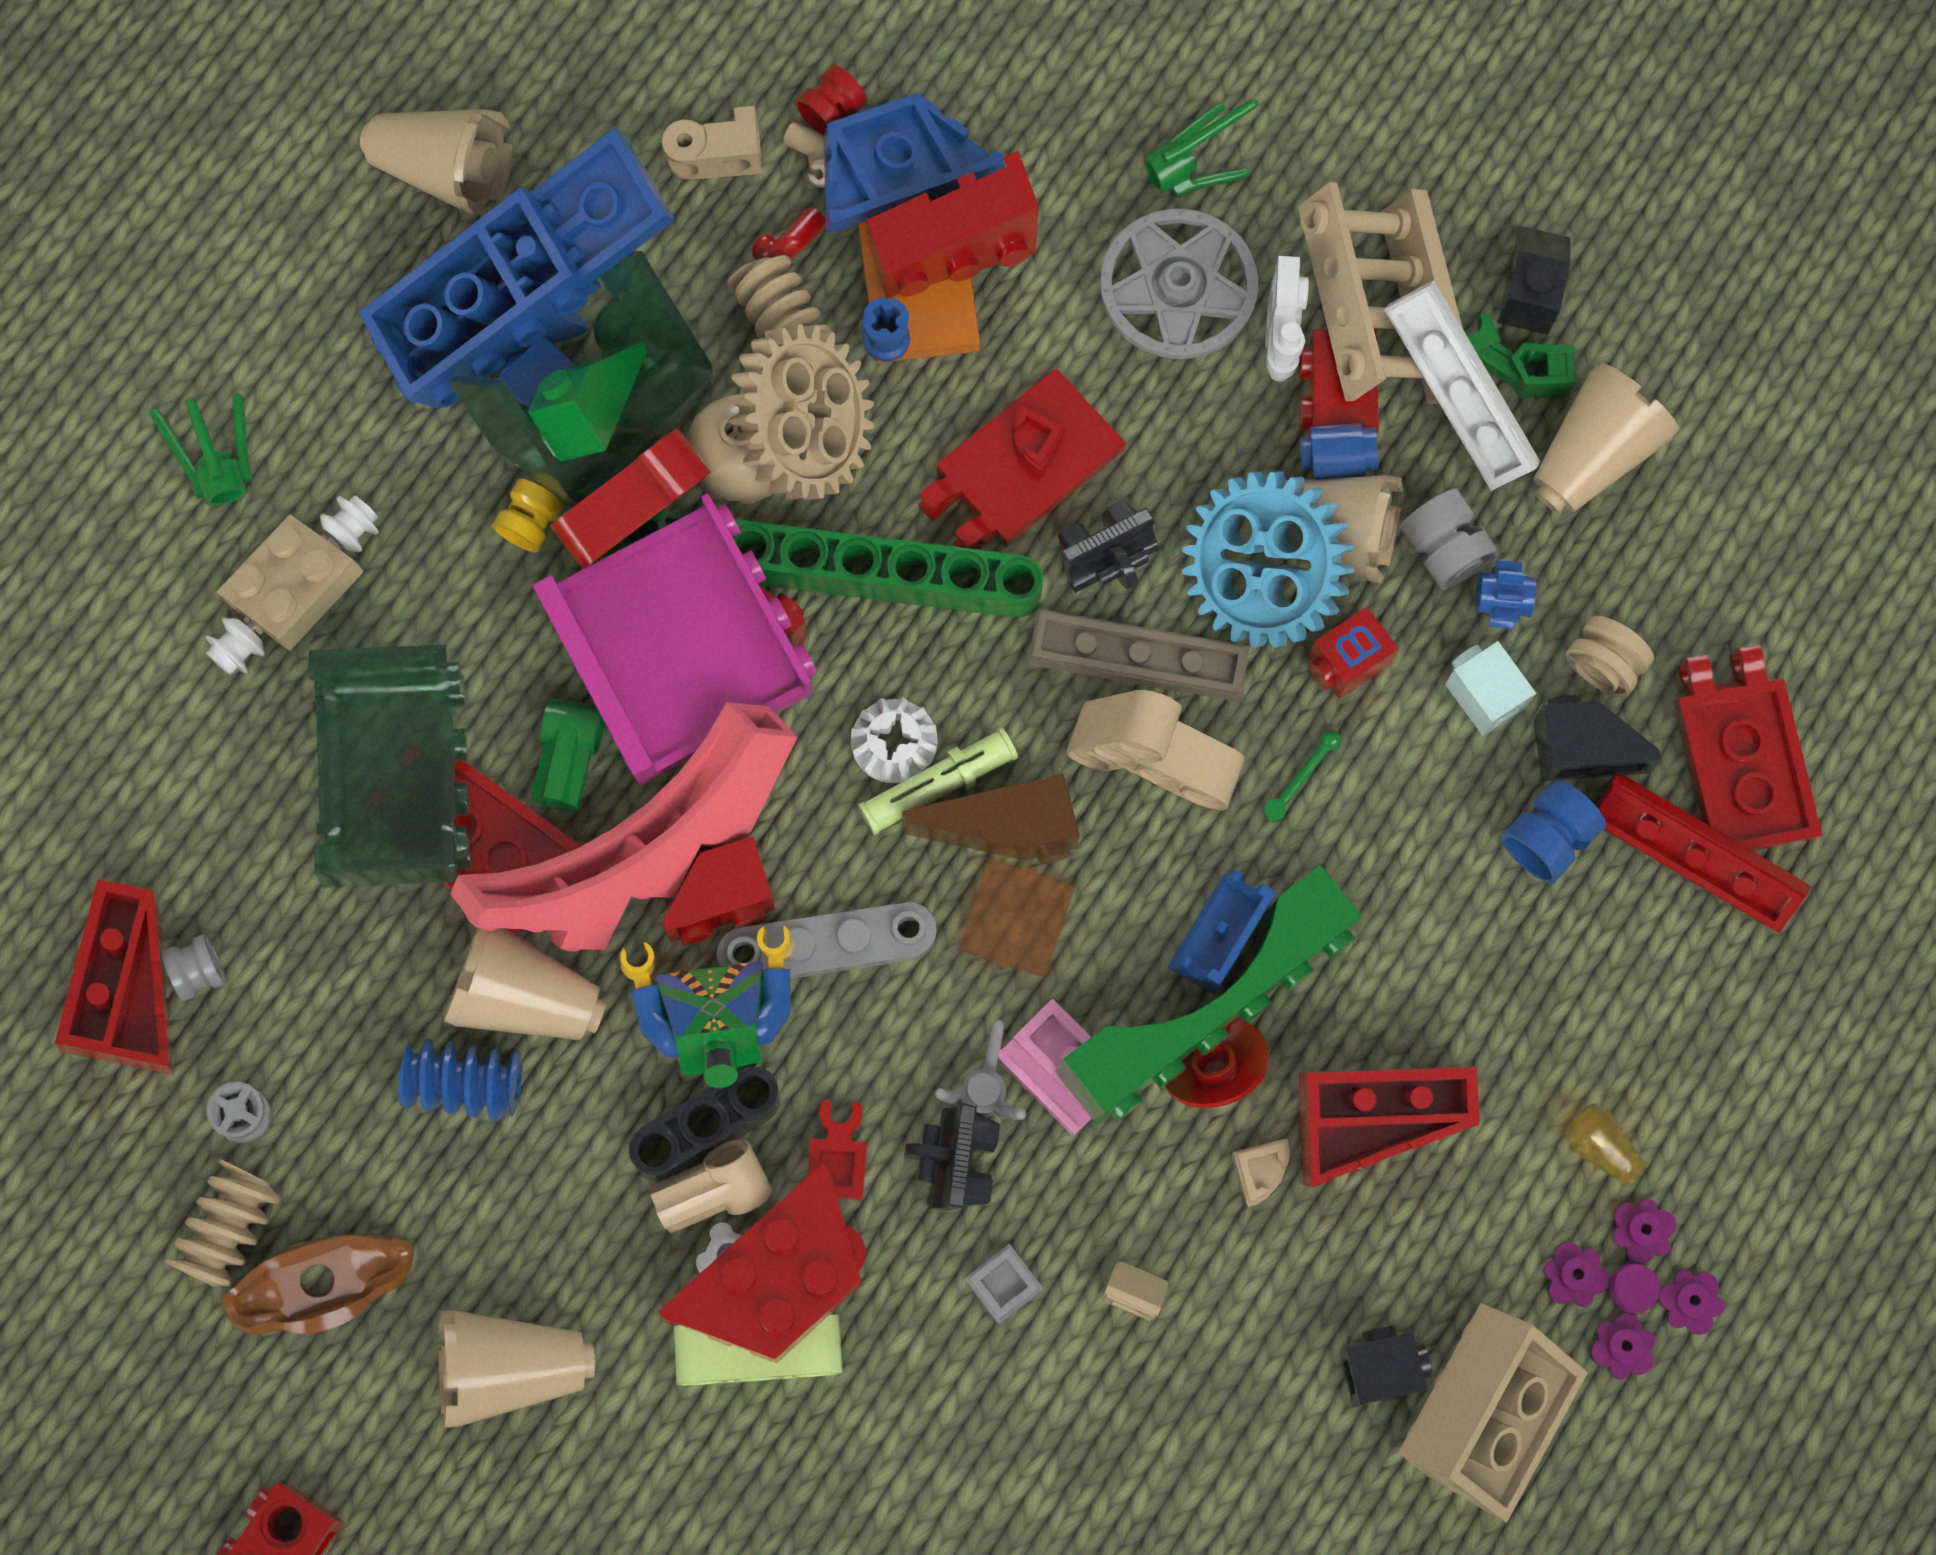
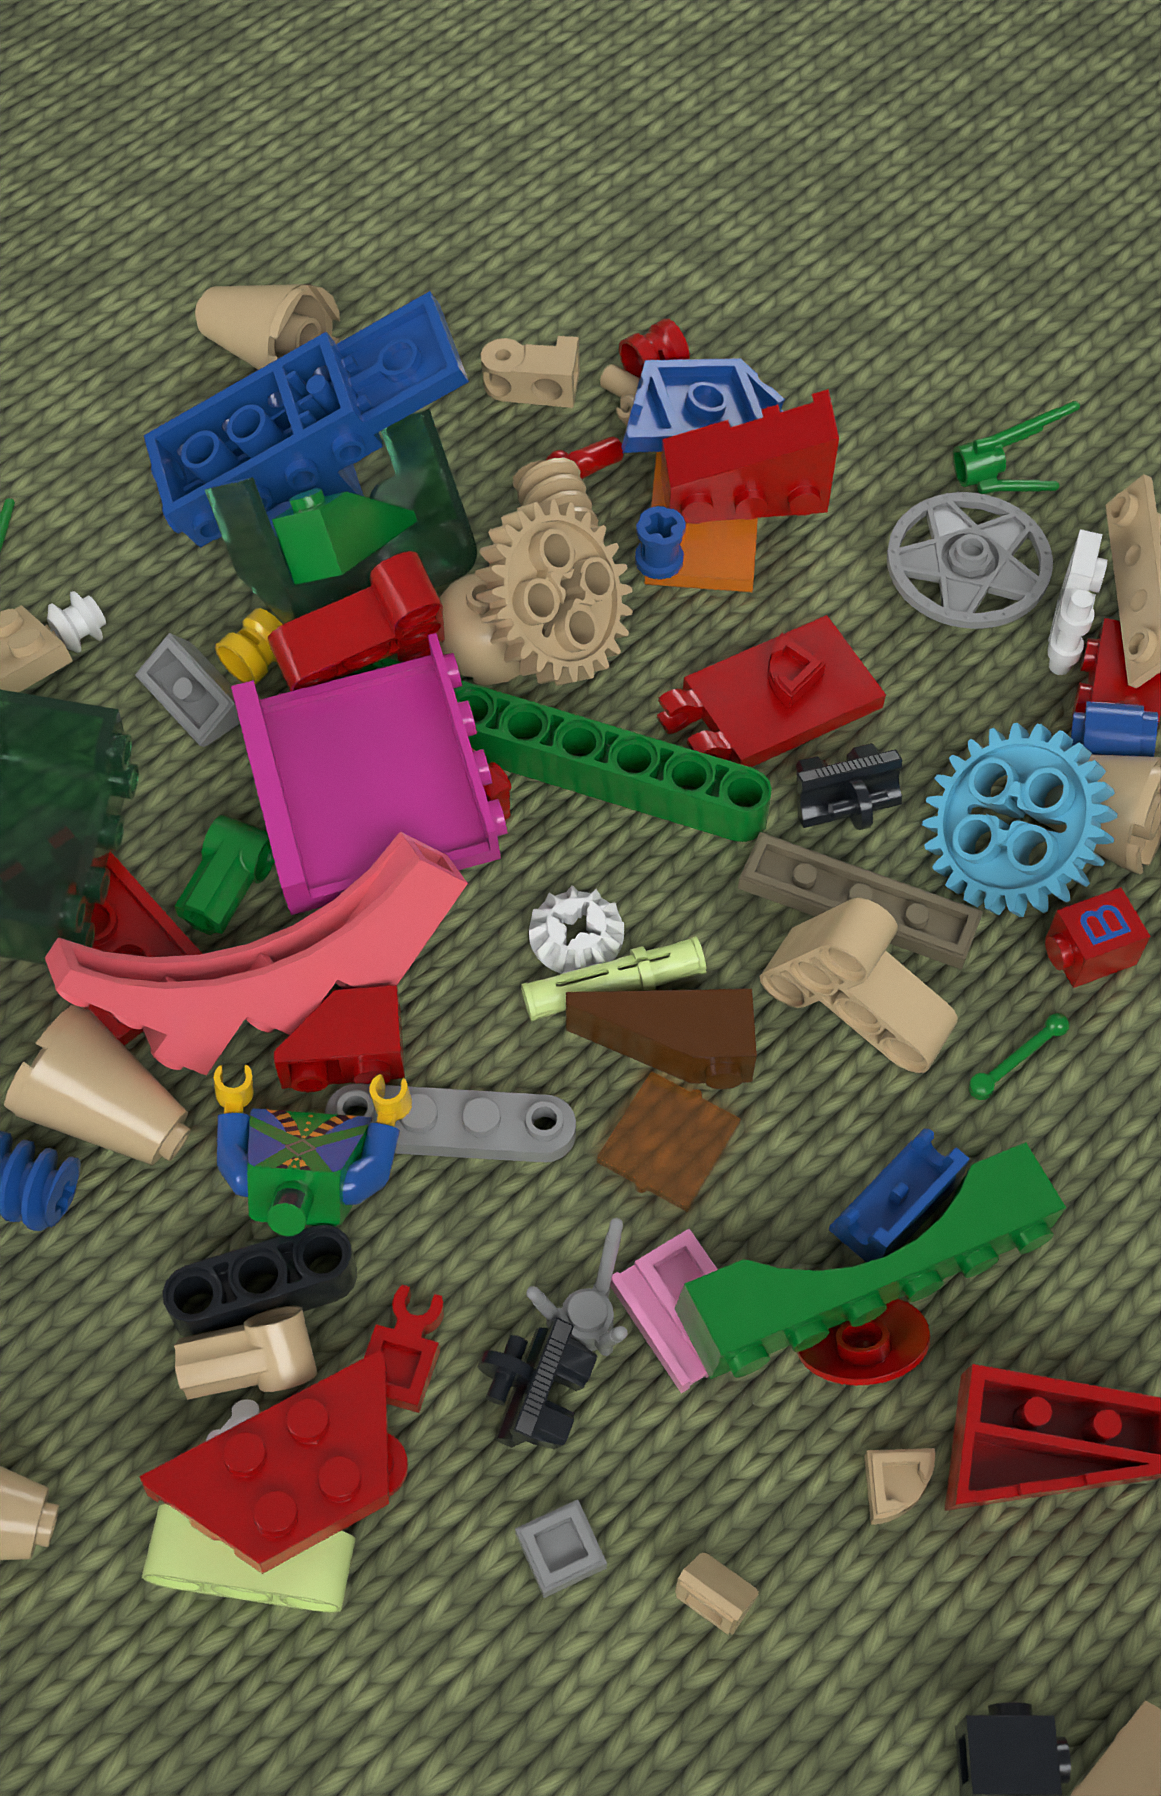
camera: 15 degrees right, 15 degrees down
none -> light grey slope [135,633,240,747]

